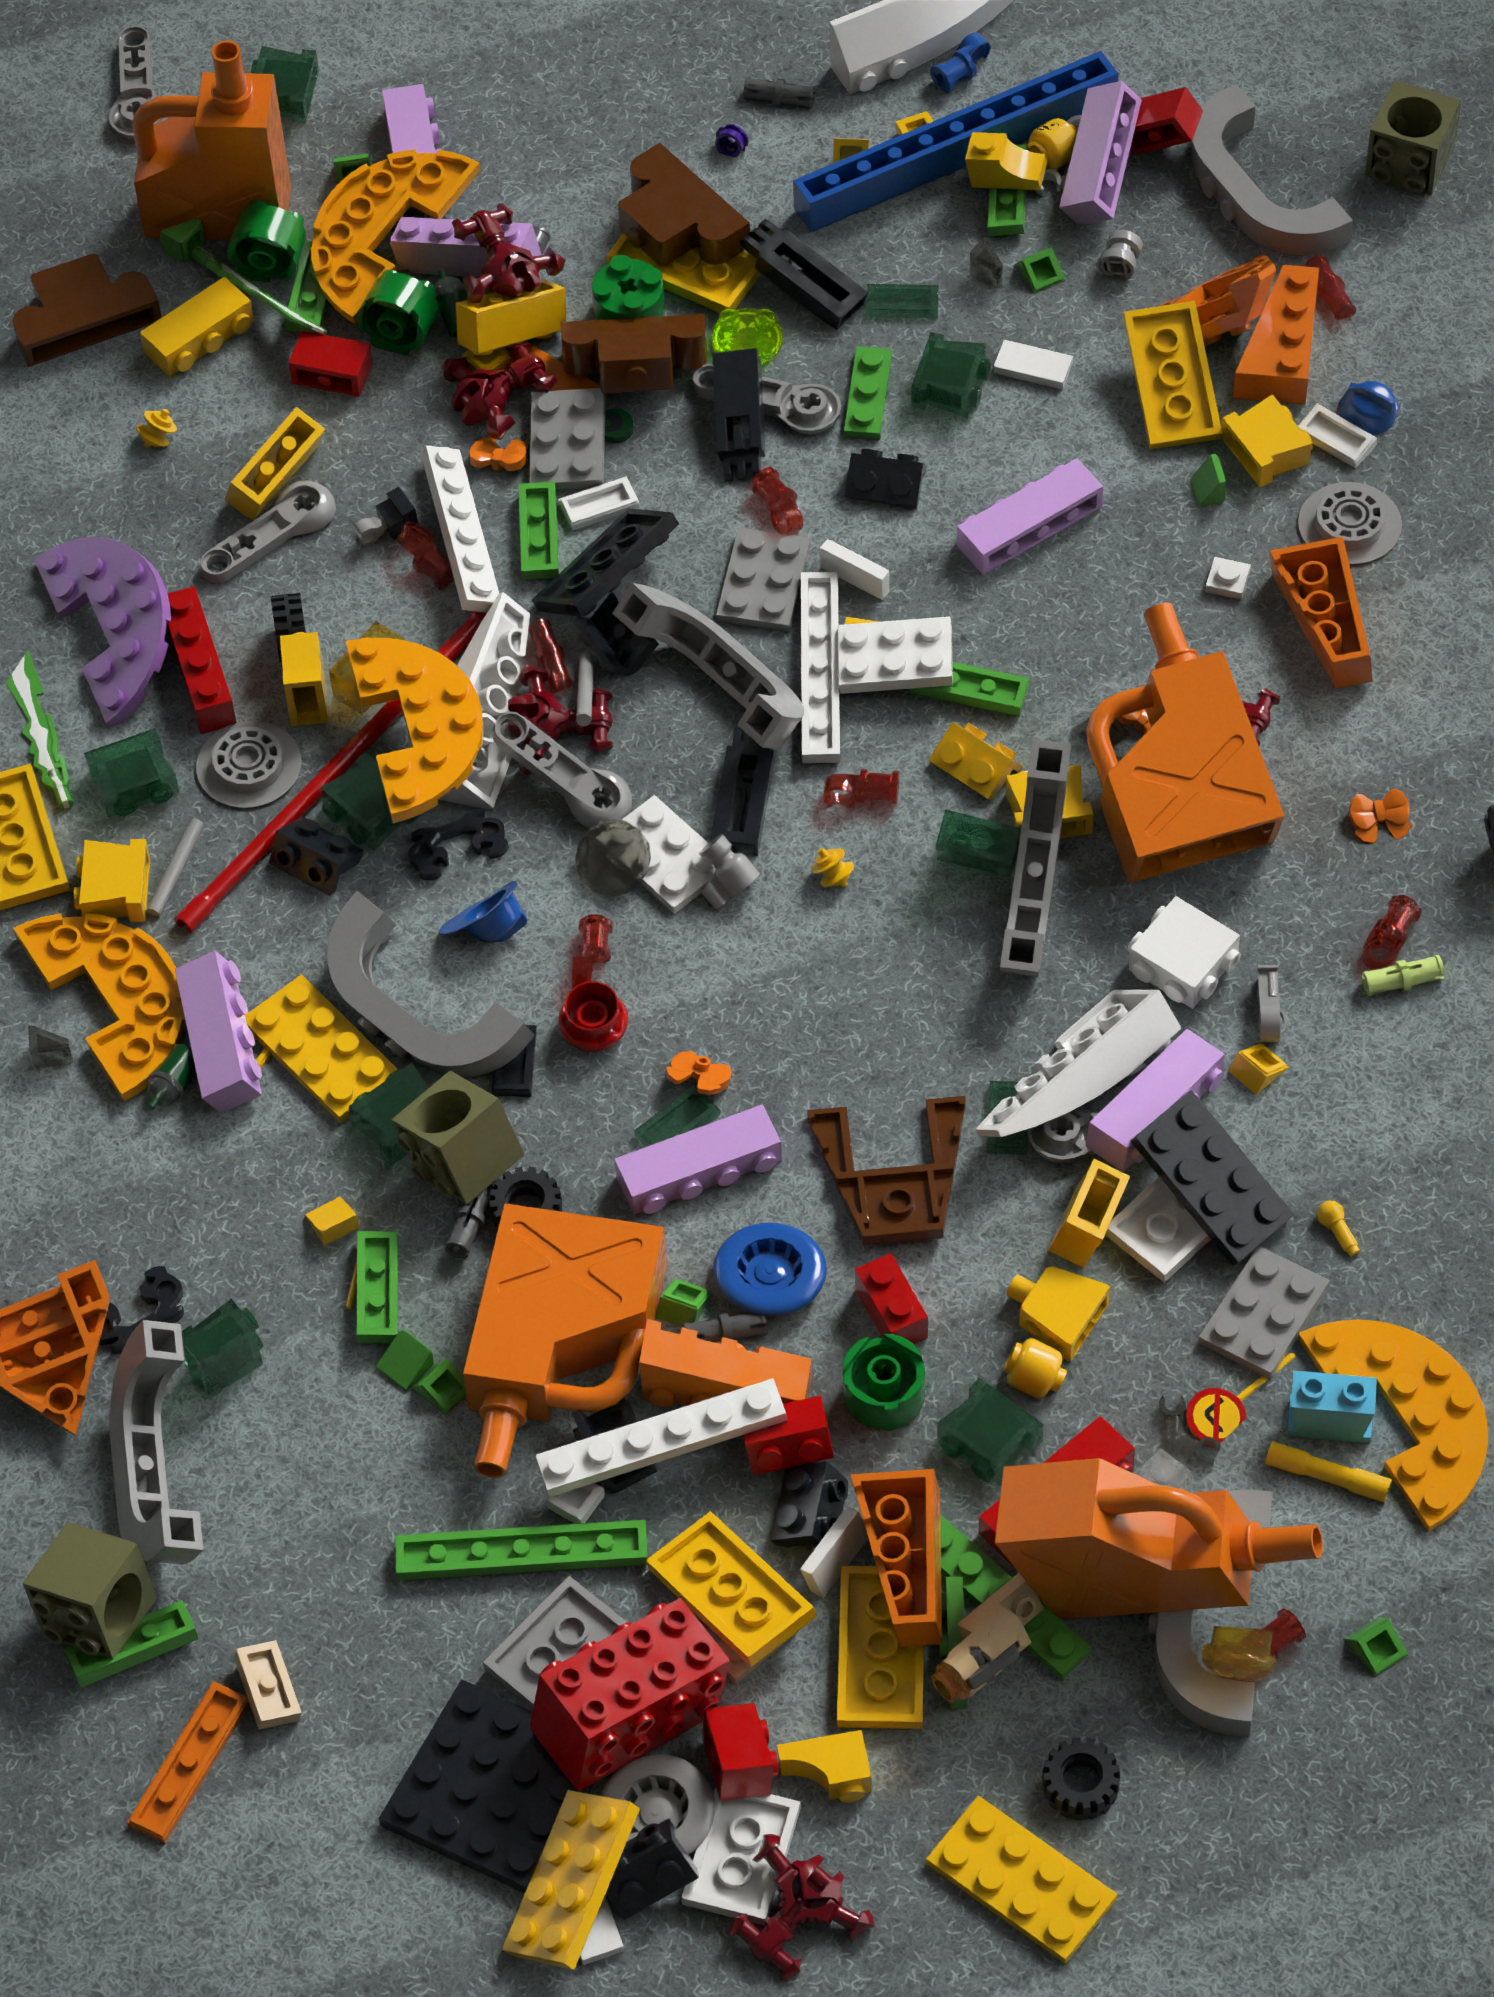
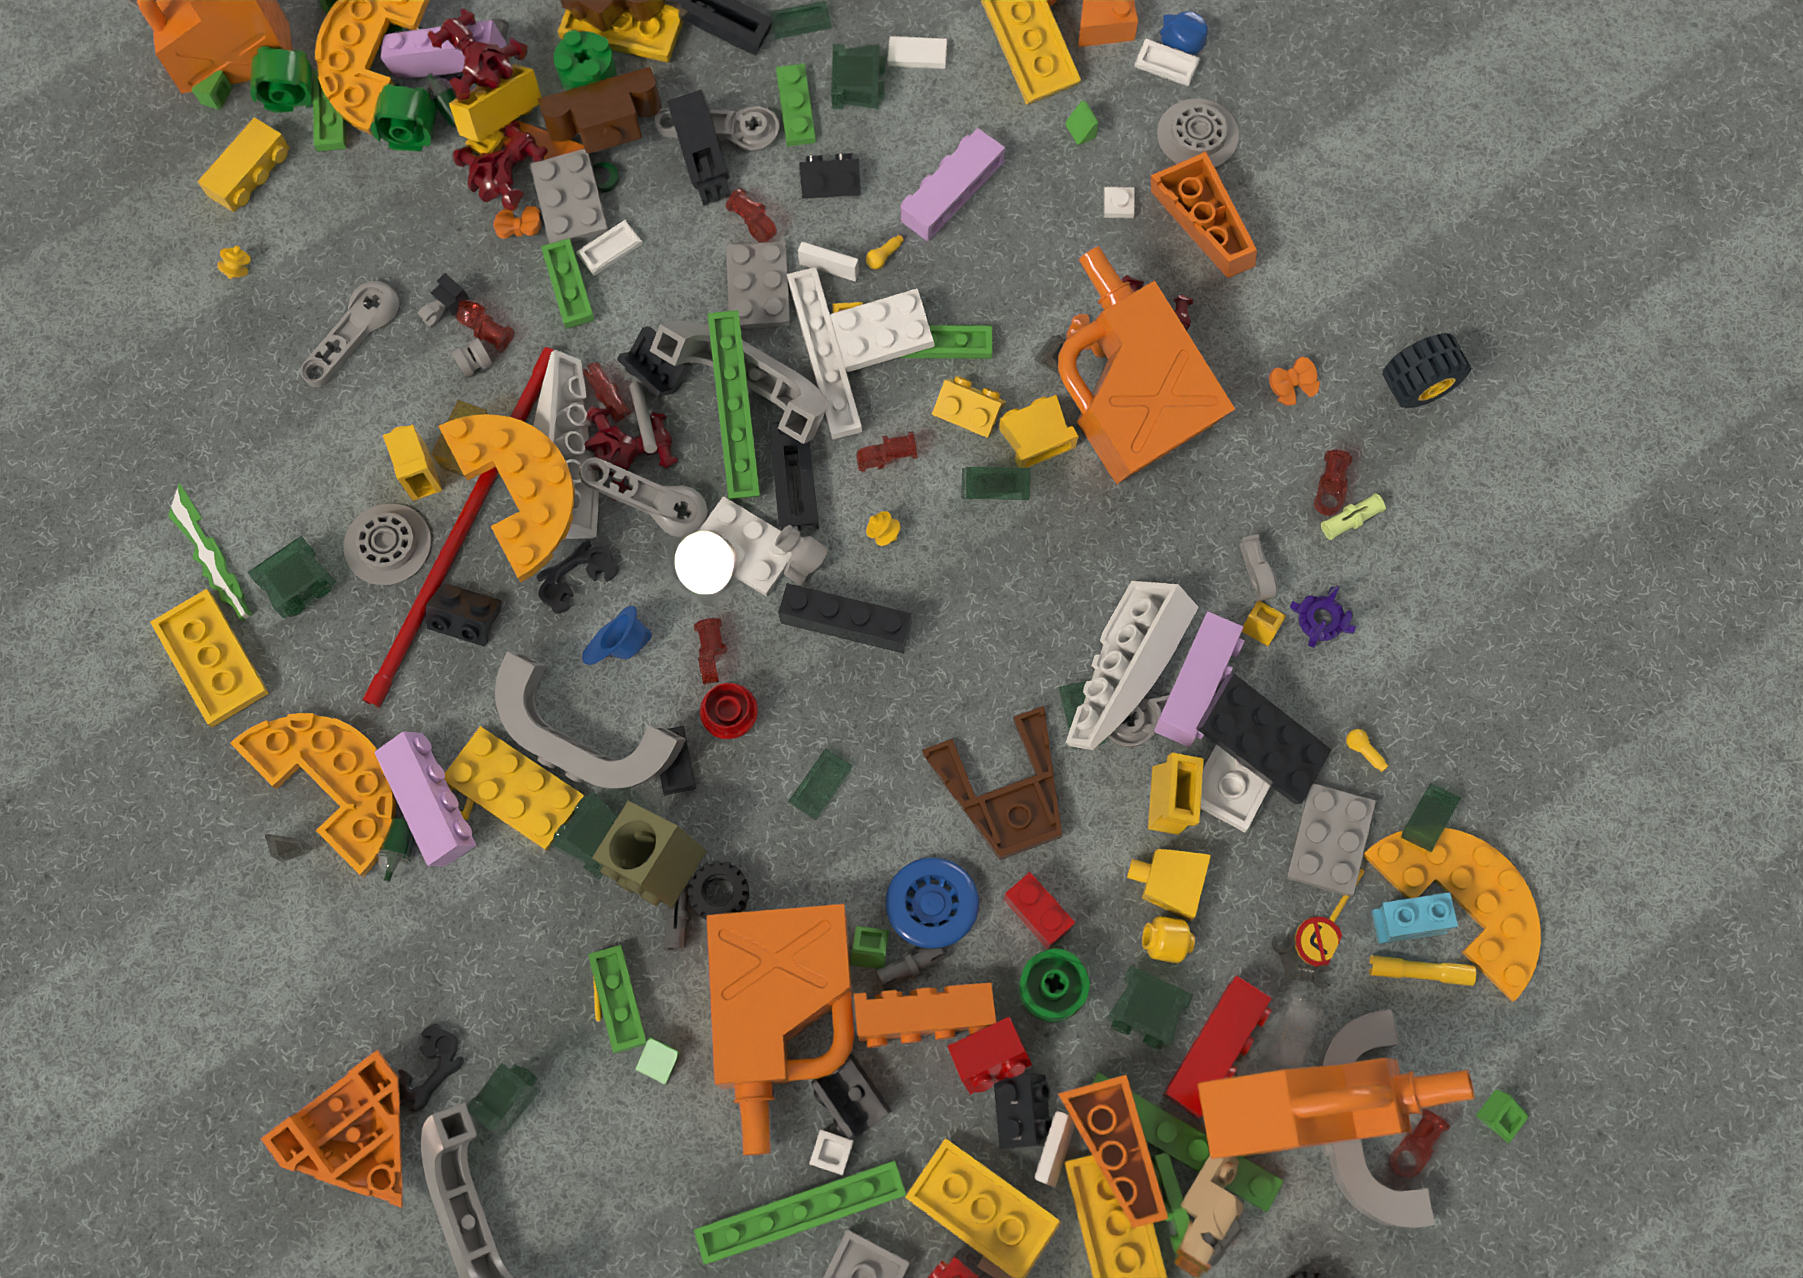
camera: 15 degrees left, 15 degrees up
reddish brown brick [13,253,162,367] -> none
medium lavender plate [34,537,171,727] -> none
yellow hips [74,839,150,922] -> none
light grey bar [146,818,204,917] -> none
red brick [166,586,237,734] -> none
bright green sword [190,246,327,335] -> none
yellow brick [224,407,325,520] -> none
black tyre [270,593,306,662] -> none
red brick [288,330,373,397] -> none
yellow slope [305,1197,359,1246] -> none
clear green hips [320,752,420,851] -> none
bright green slope [412,1358,466,1415] -> none
white plate [421,445,499,613] -> none
black plate [532,508,679,617] -> none
white plate [536,1378,787,1497] -> none
lavender brick [614,1104,782,1215] -> none
orange piece [665,1051,732,1095] -> none
clear neon green dish [711,308,783,365] -> none
light grey arch [1000,739,1071,977] -> none
white brick [1128,896,1241,1009] -> none
clear yellow piece [1201,1626,1277,1681] -> none
yellow hips [1221,394,1313,487] -> none
none -> light grey wheel [451,337,493,378]
none -> bright green plate [707,310,760,500]
none -> black brick [778,583,912,654]
none -> yellow piece [865,235,904,270]
none -> dark purple piece [1290,585,1356,648]
none -> clear green tile [1401,783,1461,853]

